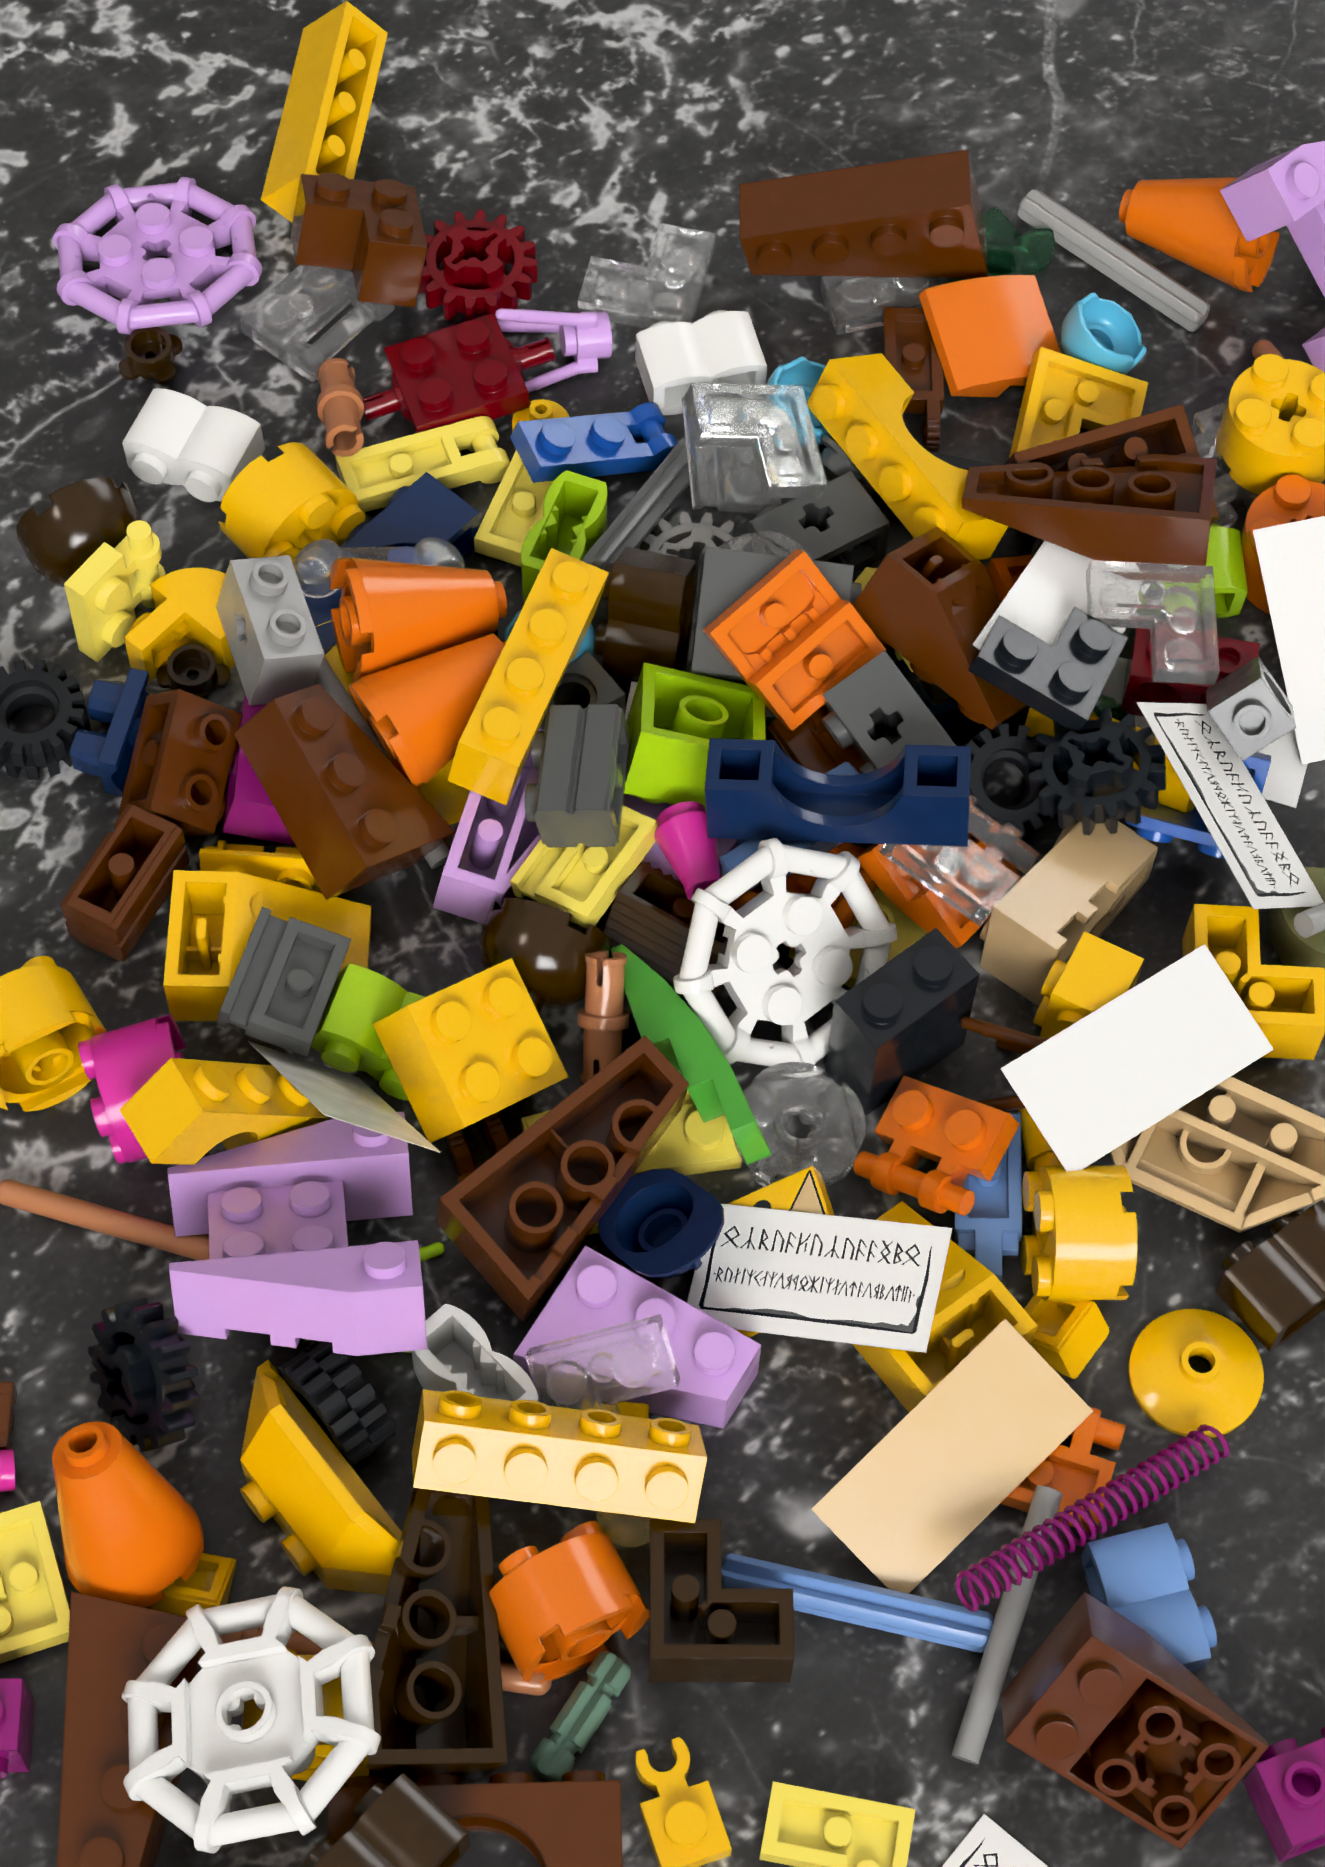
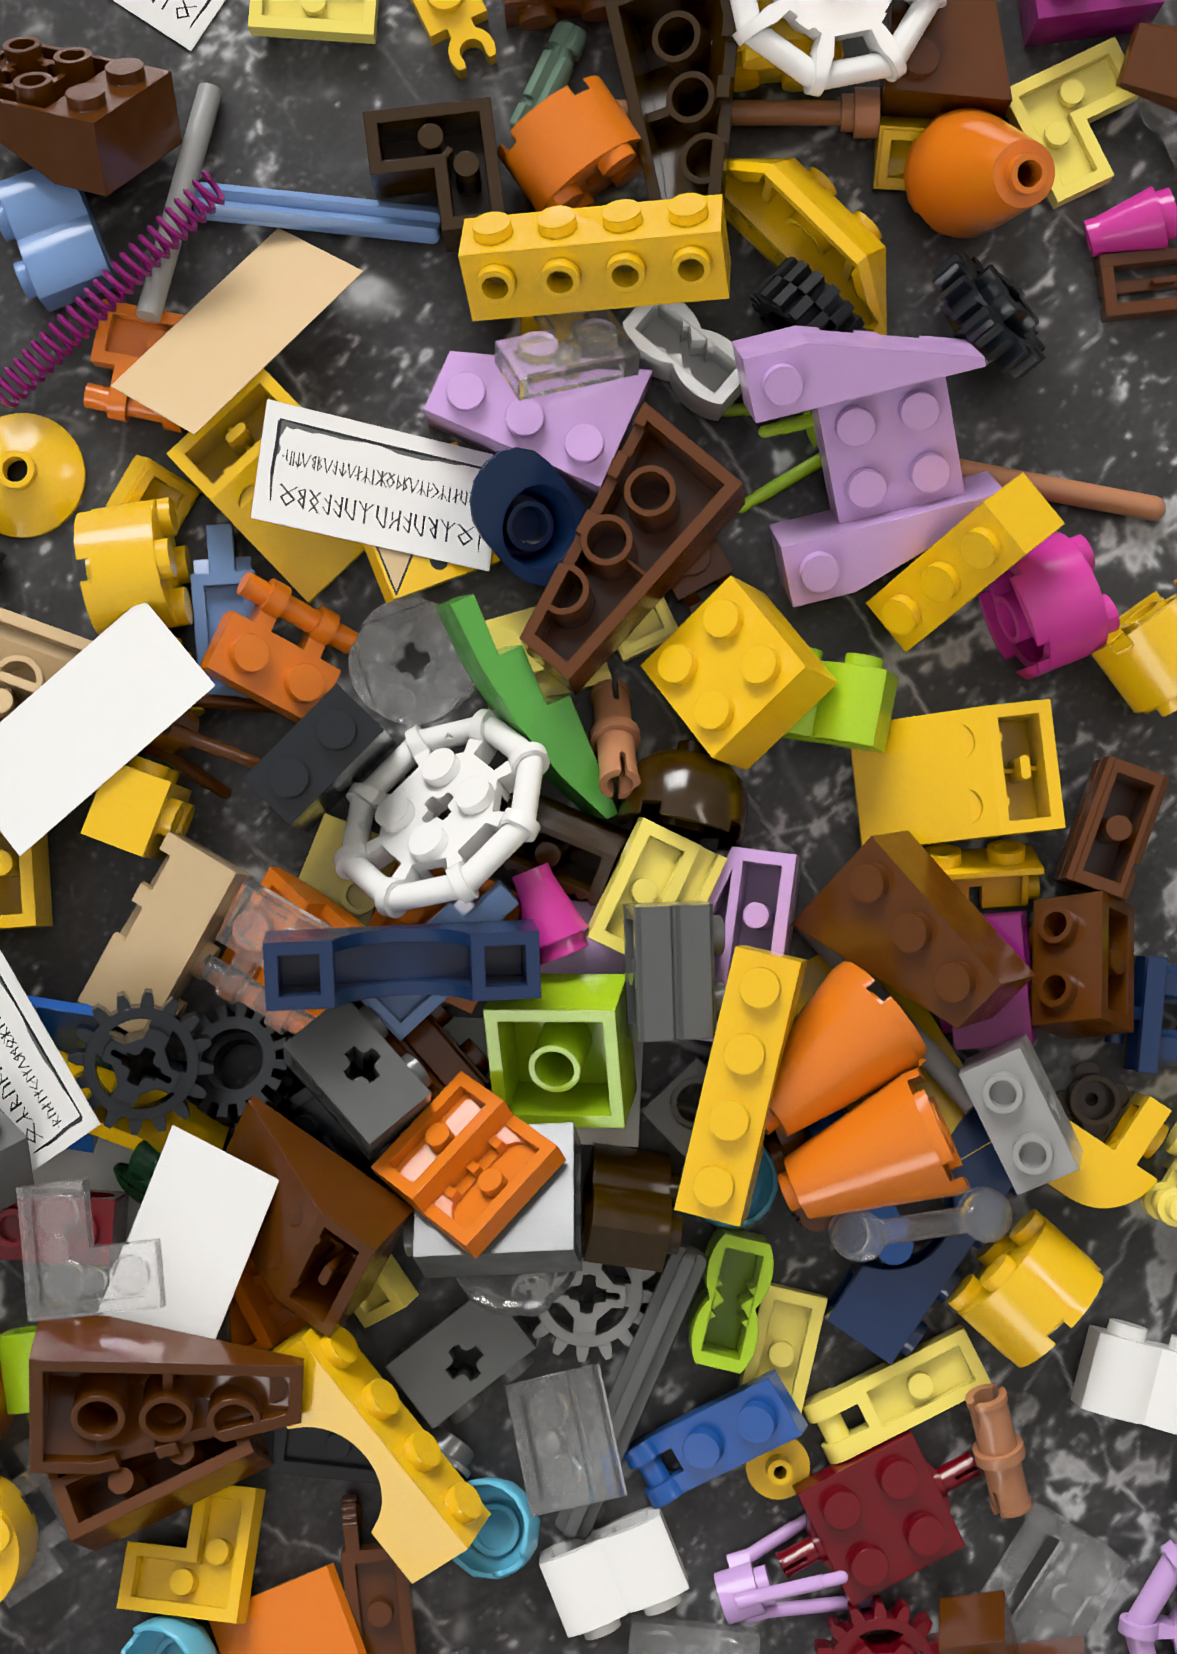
camera: 170 degrees right, 25 degrees up
dark grey plate [216,907,351,1057] -> none
white sticker [248,1041,440,1153] -> none
clear plate [684,383,828,498] -> none
plate [968,606,1128,733] -> none

